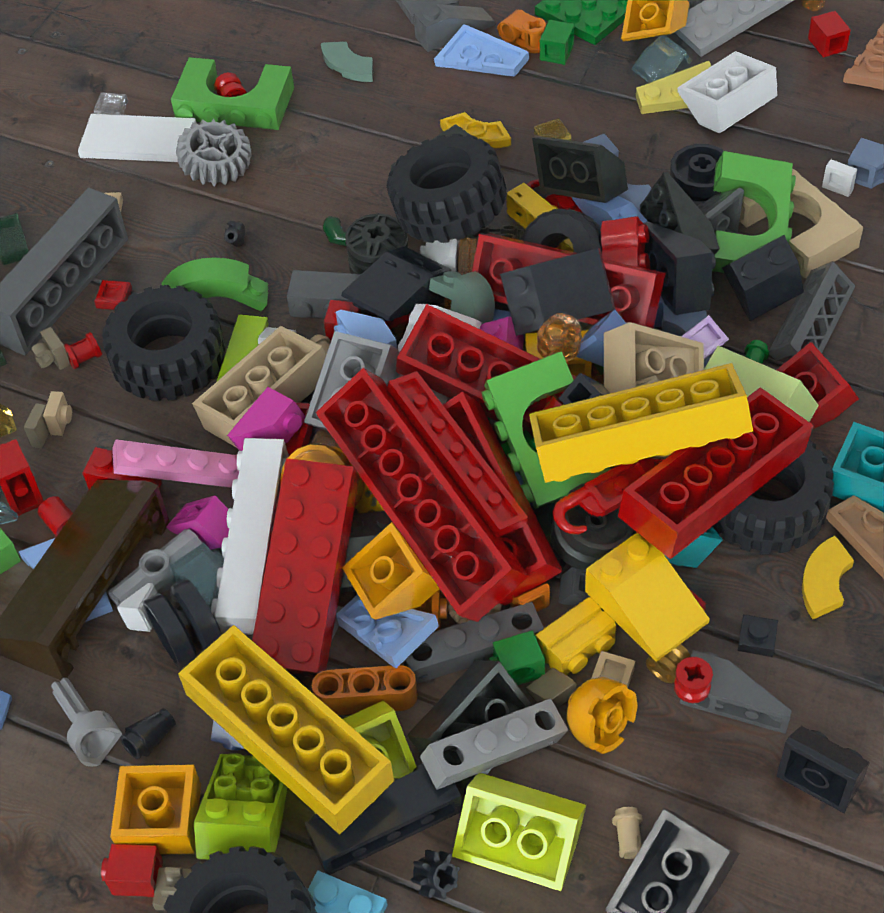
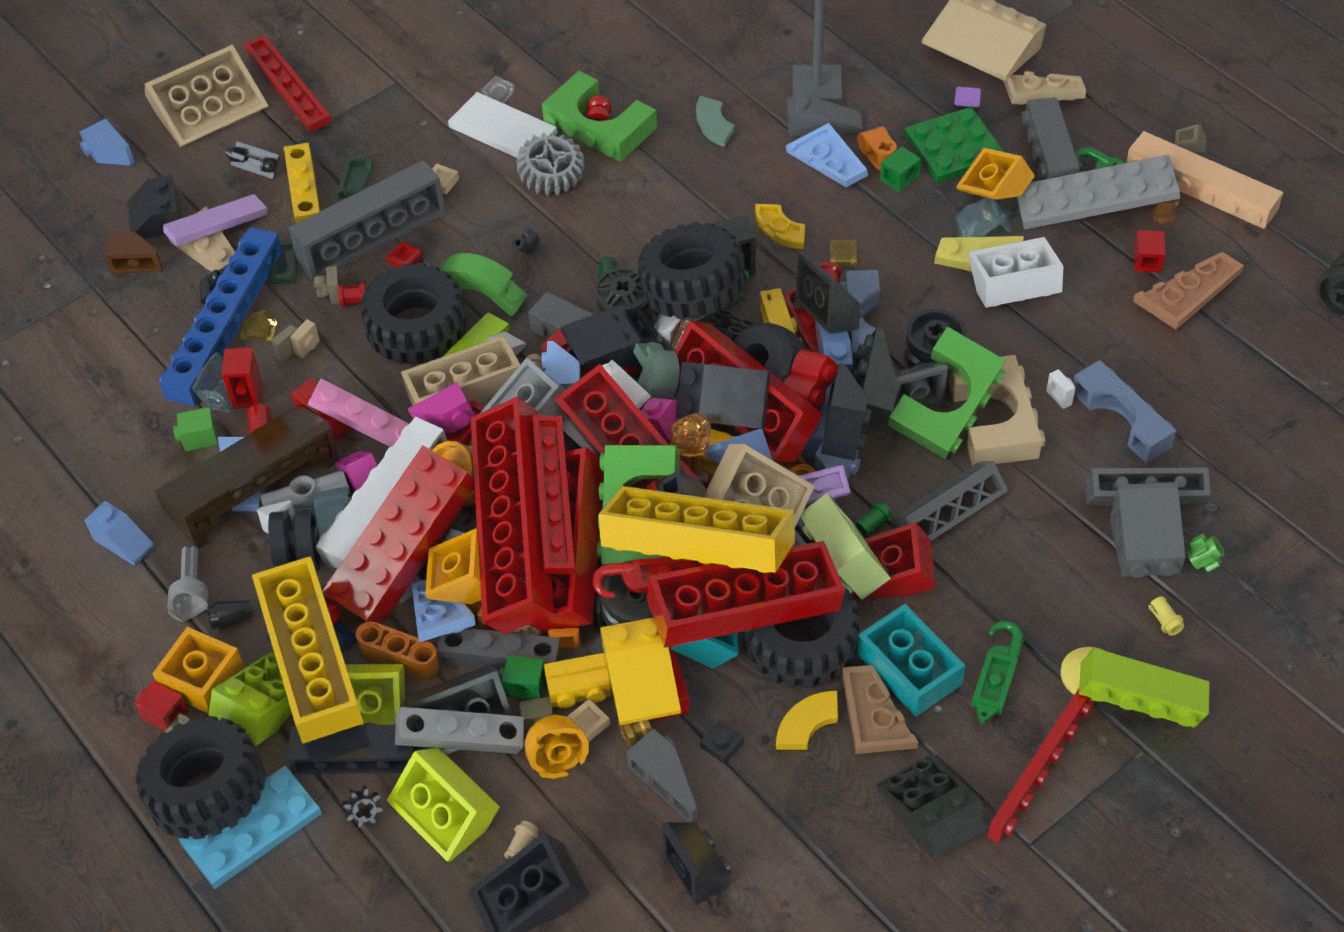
camera: 25 degrees right, 0 degrees up
red wheel [674,657,713,703] -> none
black slope [722,235,804,321] -> none

